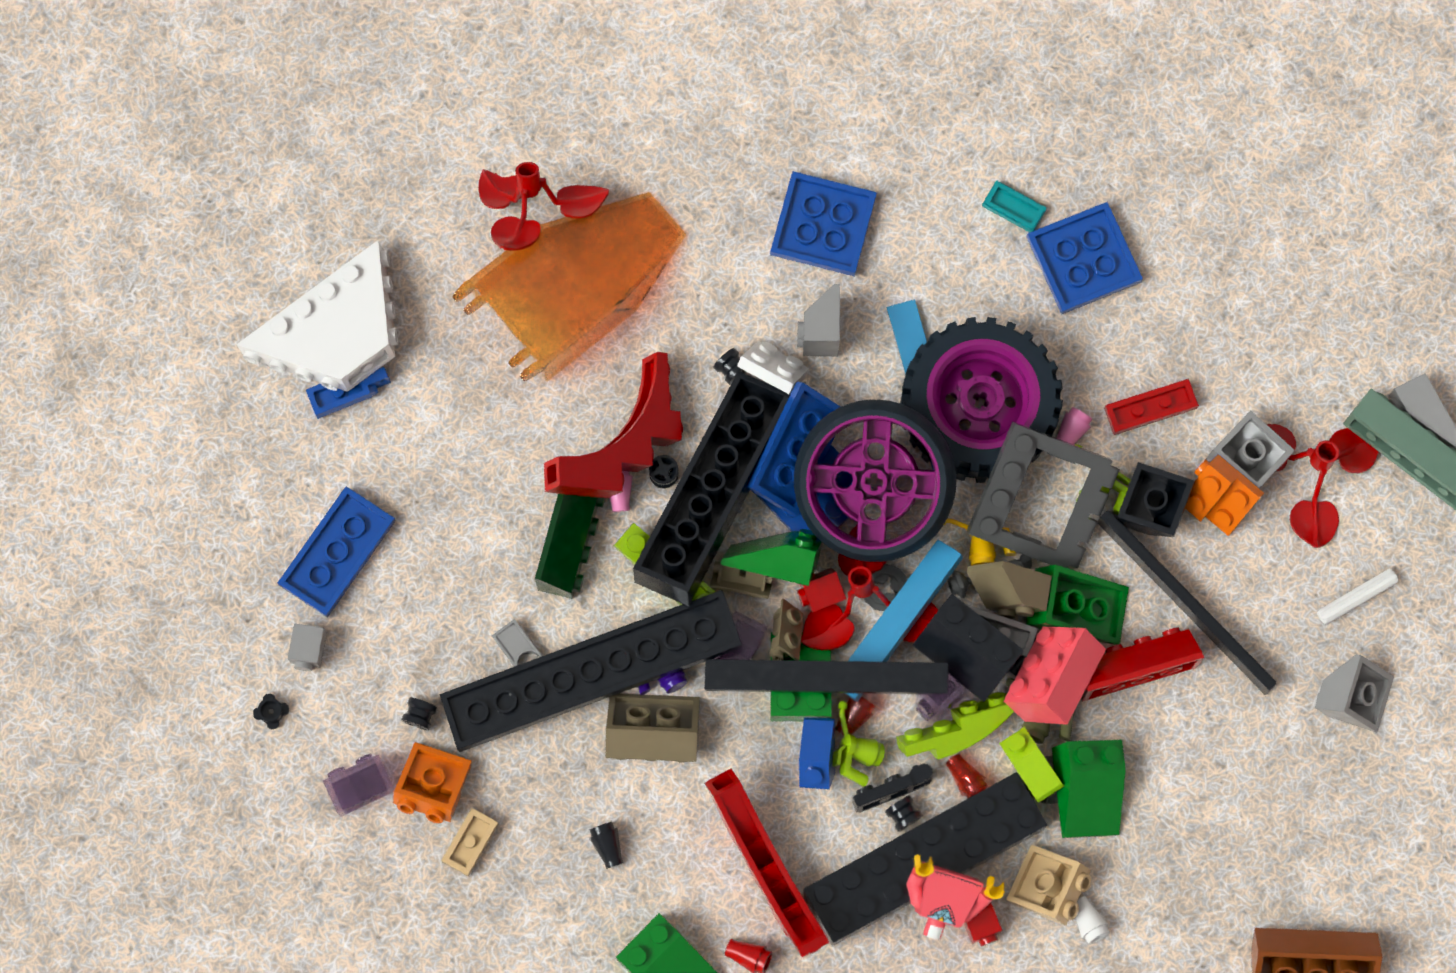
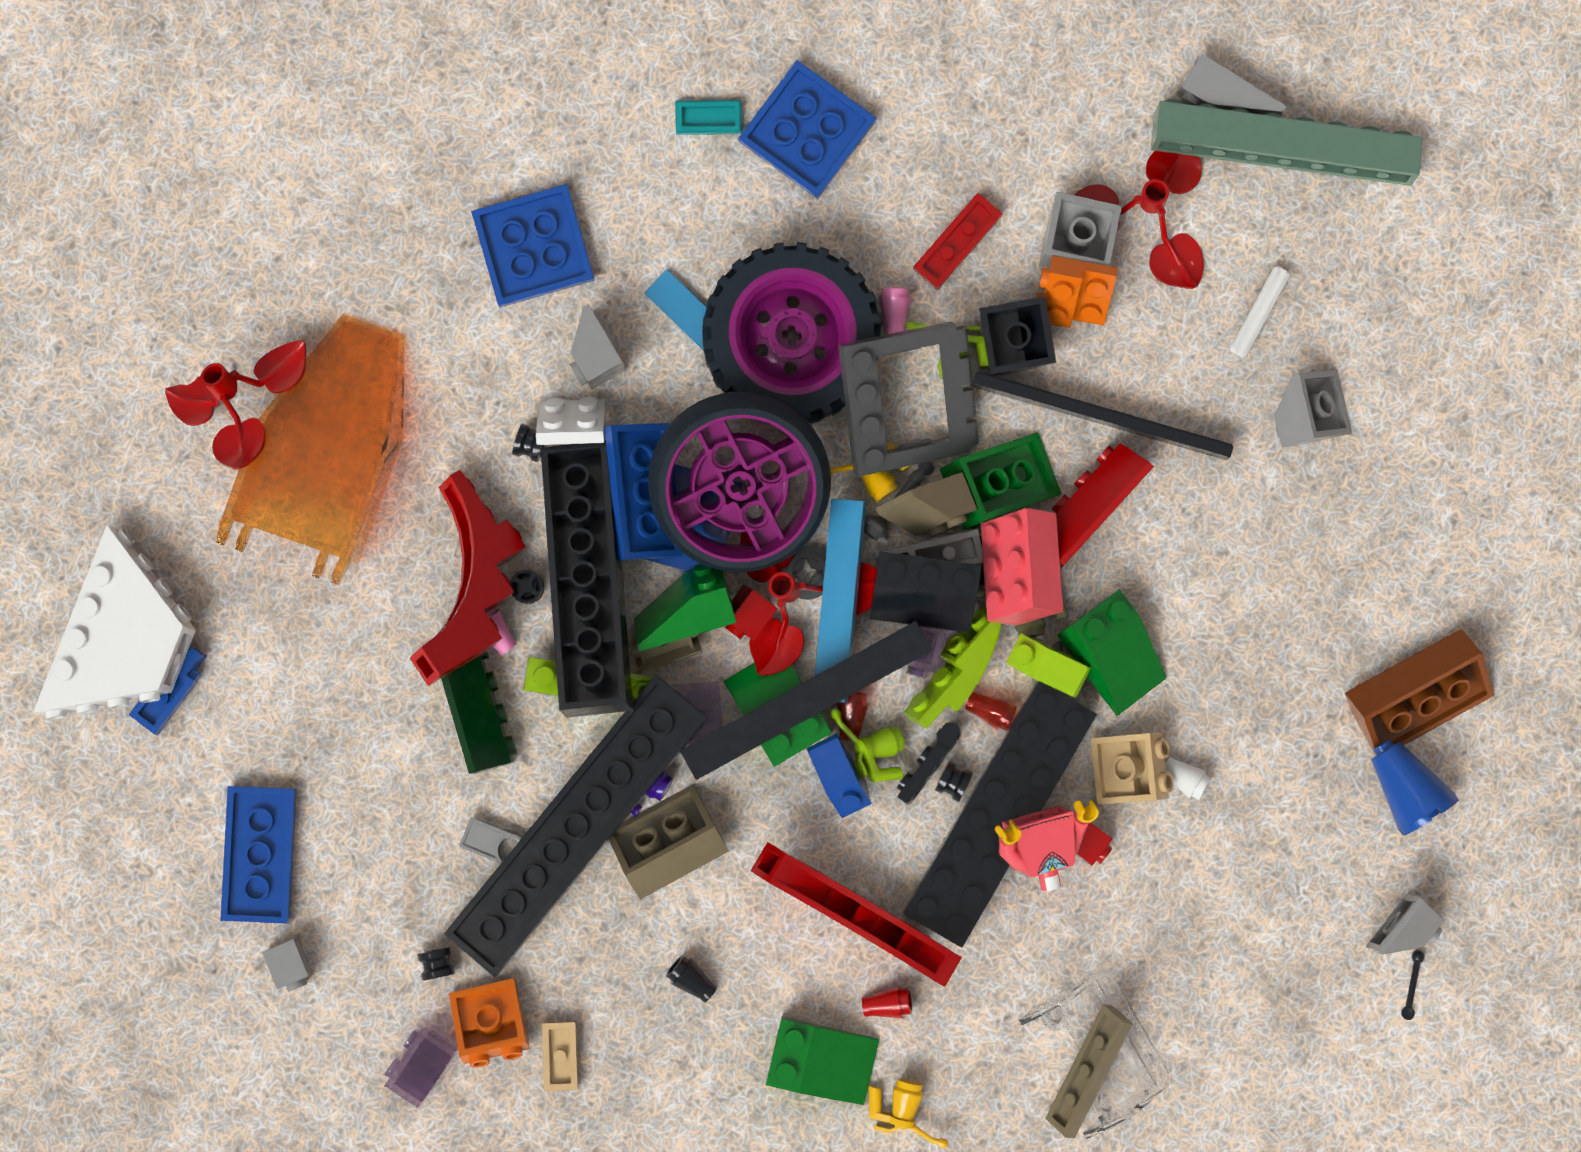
camera: 30 degrees left, 10 degrees up
black plate [253,694,289,730] -> none
dark tan hinge [769,598,803,661] -> none

